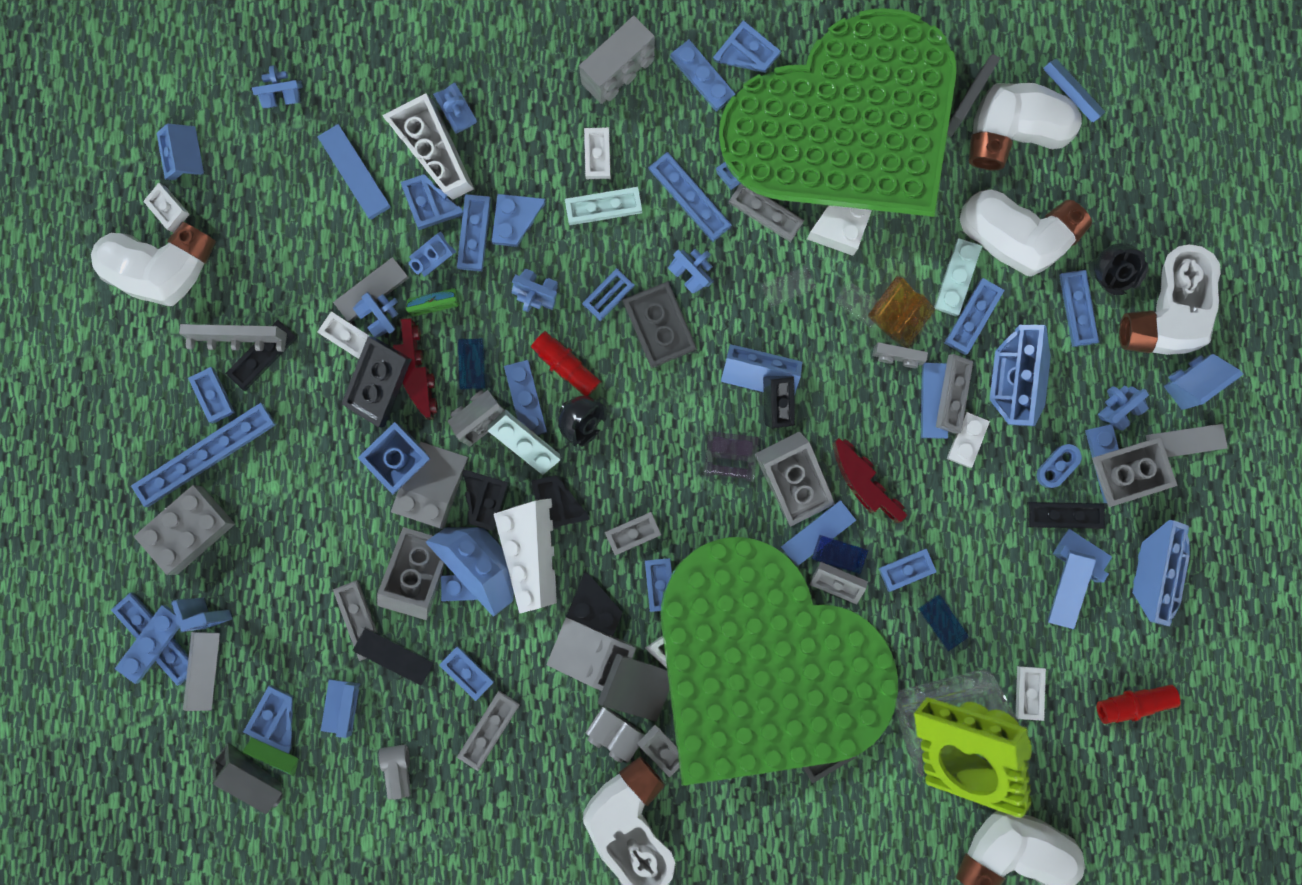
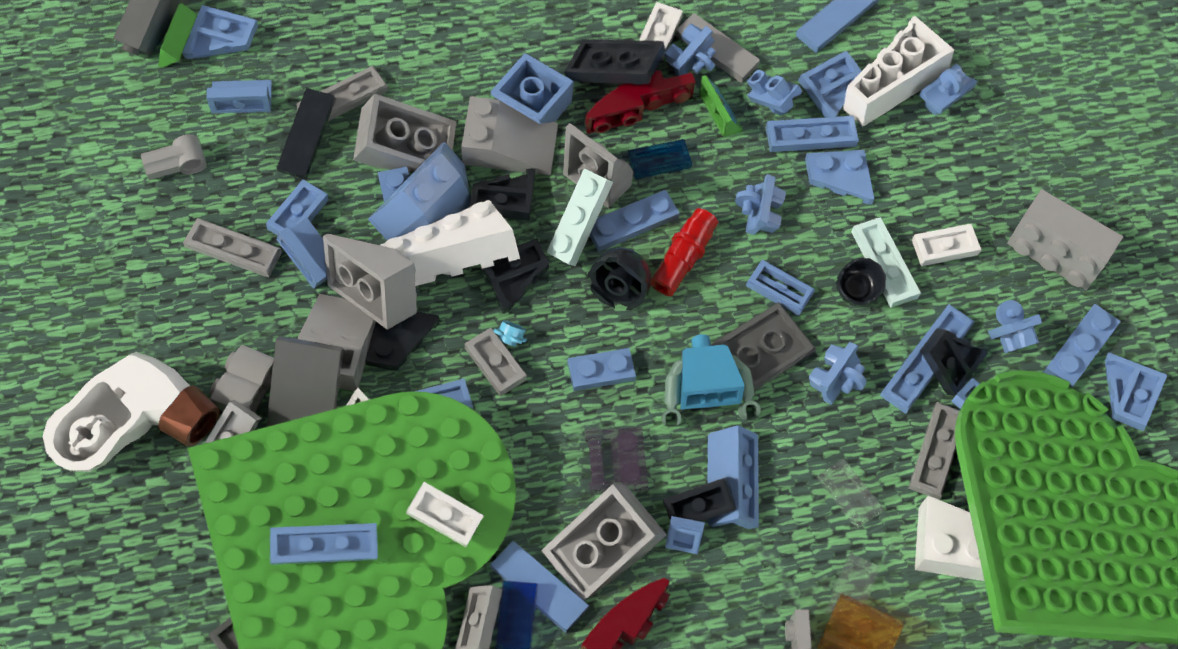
camera: 75 degrees right, 20 degrees down
none -> medium blue plate [270,523,378,565]
none -> medium blue panel [276,218,327,289]
none -> light grey slope [323,234,417,330]
none -> white plate [406,482,484,547]
none -> medium azure plate [493,320,527,346]
none -> medium blue plate [567,348,636,391]
none -> dark azure torso [661,334,761,426]
none -> medium blue tile [665,516,704,554]
none -> black hair [836,258,886,306]
none -> black wing [920,328,988,396]
none -> medium blue hips [988,300,1042,353]

